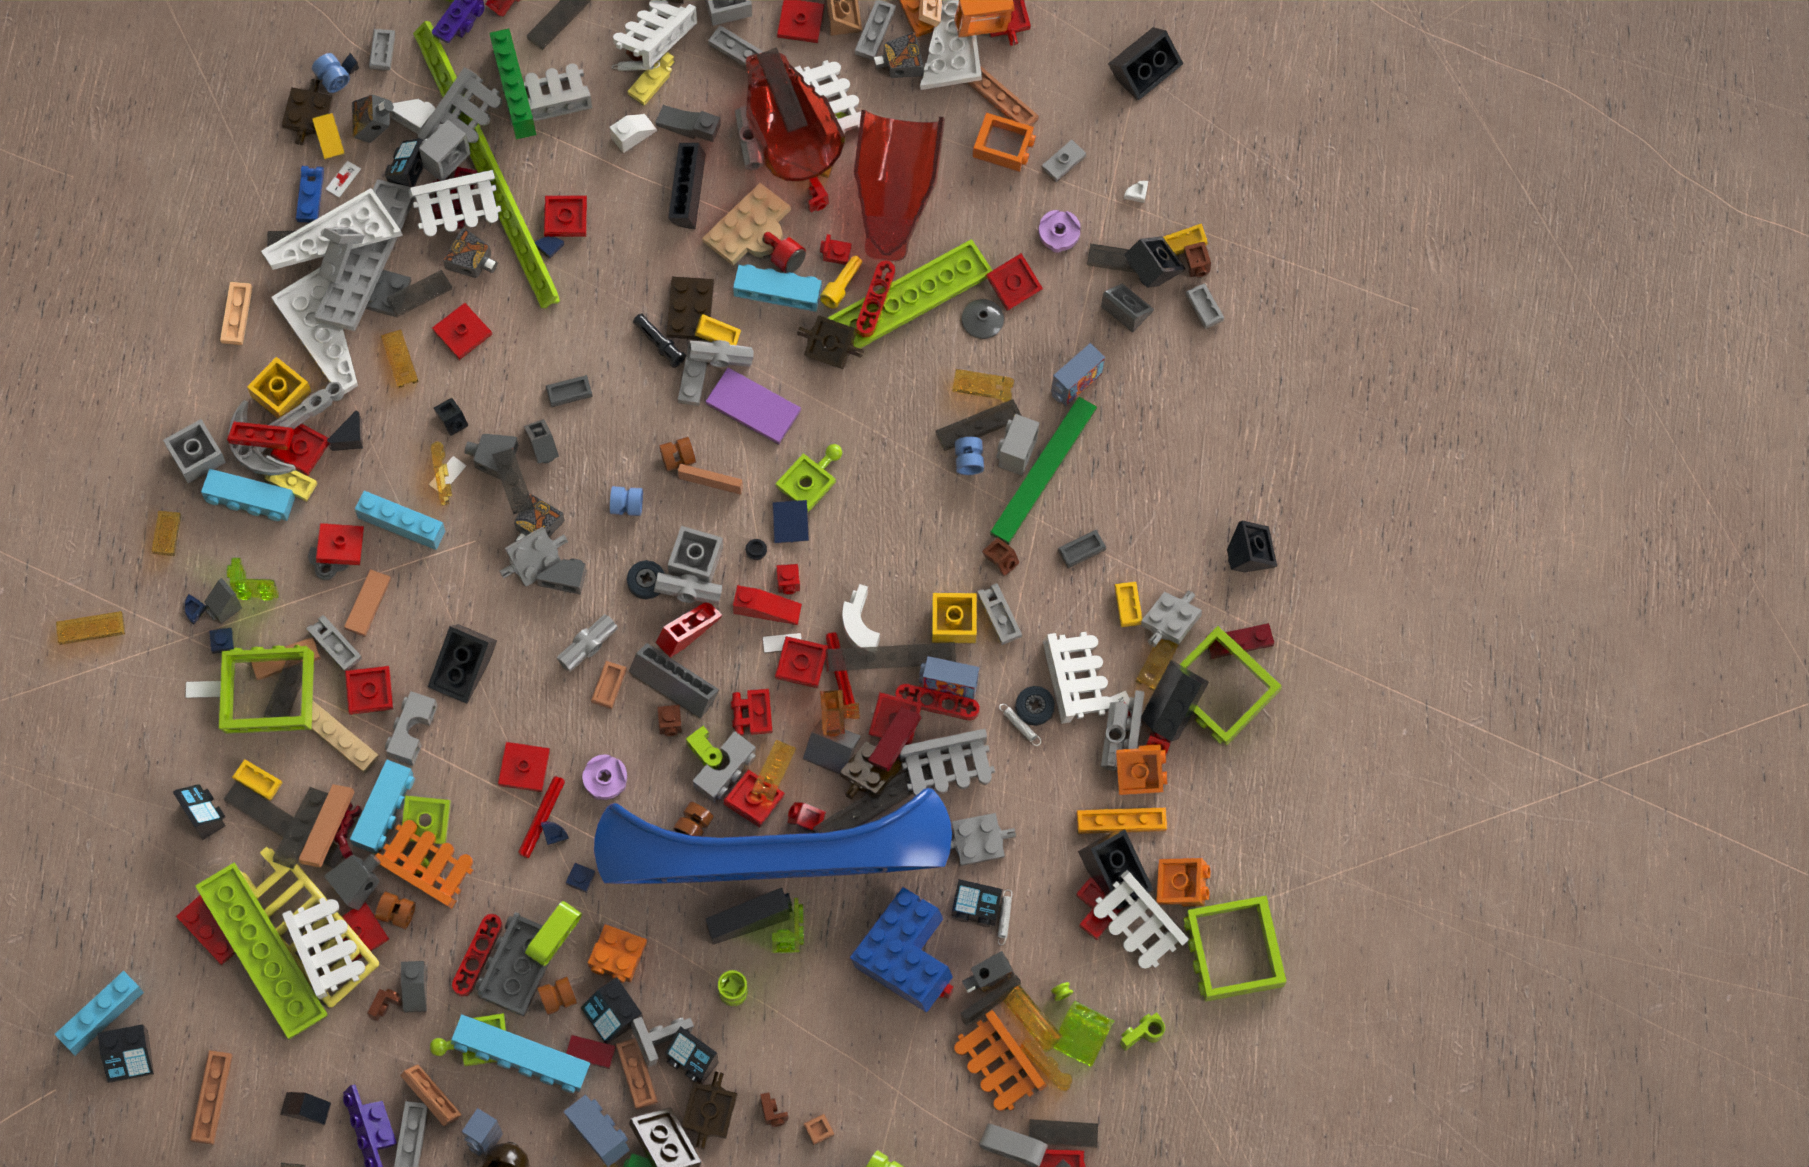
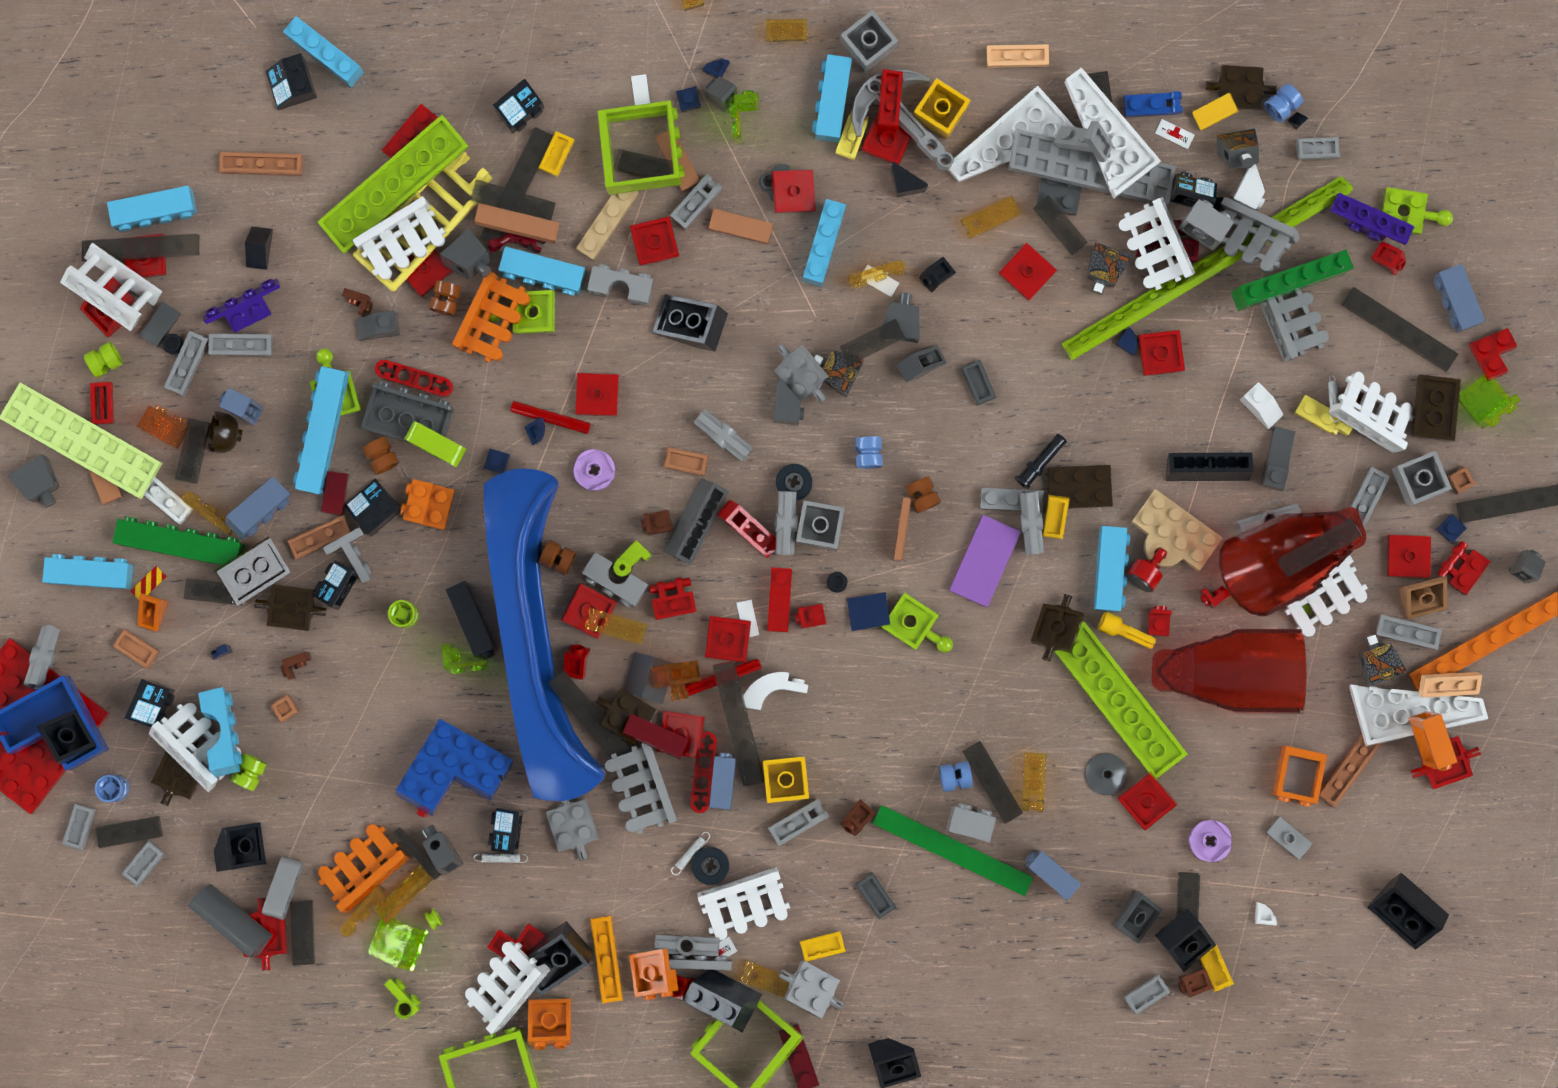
camera: 85 degrees right, 15 degrees up
nougat tile [400,1064,462,1126] -> none
red beam [856,261,895,337] -> none

